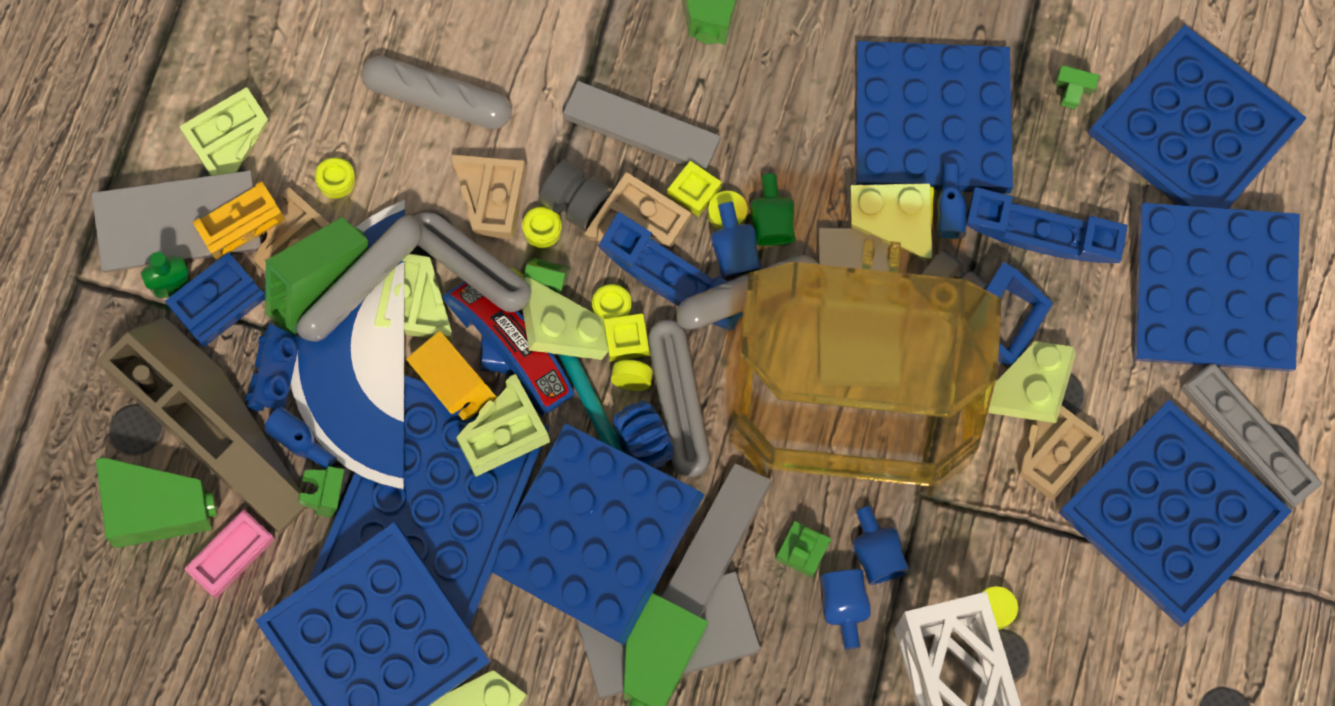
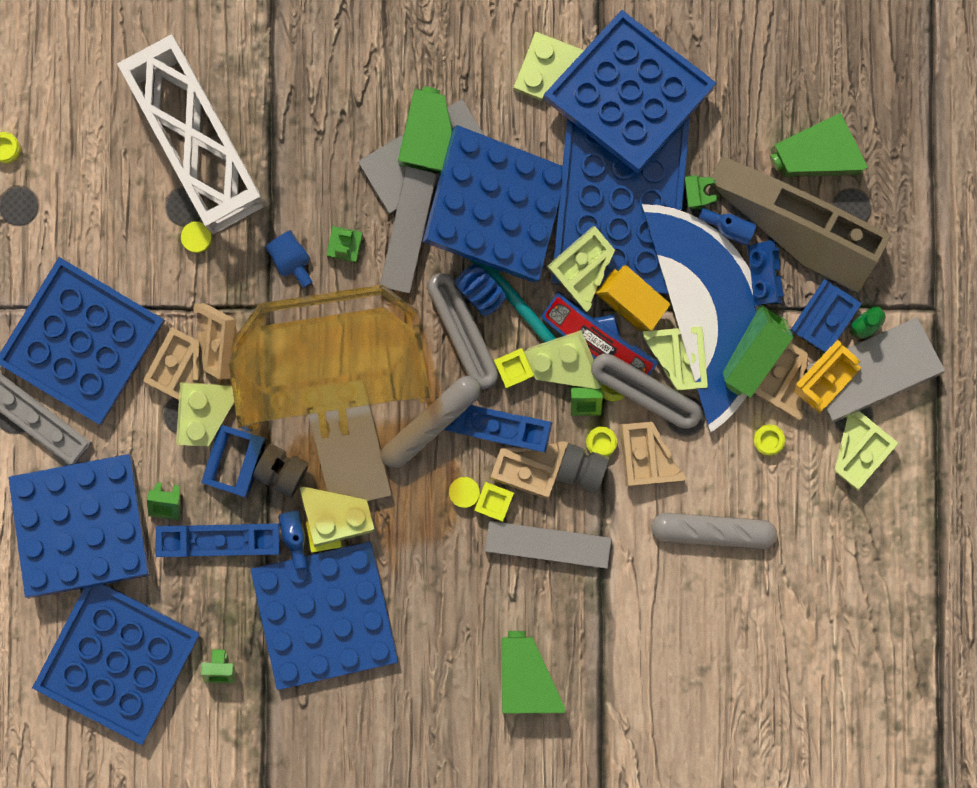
camera: 170 degrees right, 15 degrees up
bright pink tile [184,509,275,599] -> none
light grey piece [296,215,422,342] -> none
neon yellow tile [592,284,632,323] -> none
neon yellow tile [611,360,653,391] -> none
blue piece [711,202,762,278] -> none
green piece [750,173,796,246] -> none
blue piece [820,569,871,650] -> none
none -> bright green tile [147,482,181,521]
none -> tan wing [193,303,237,380]

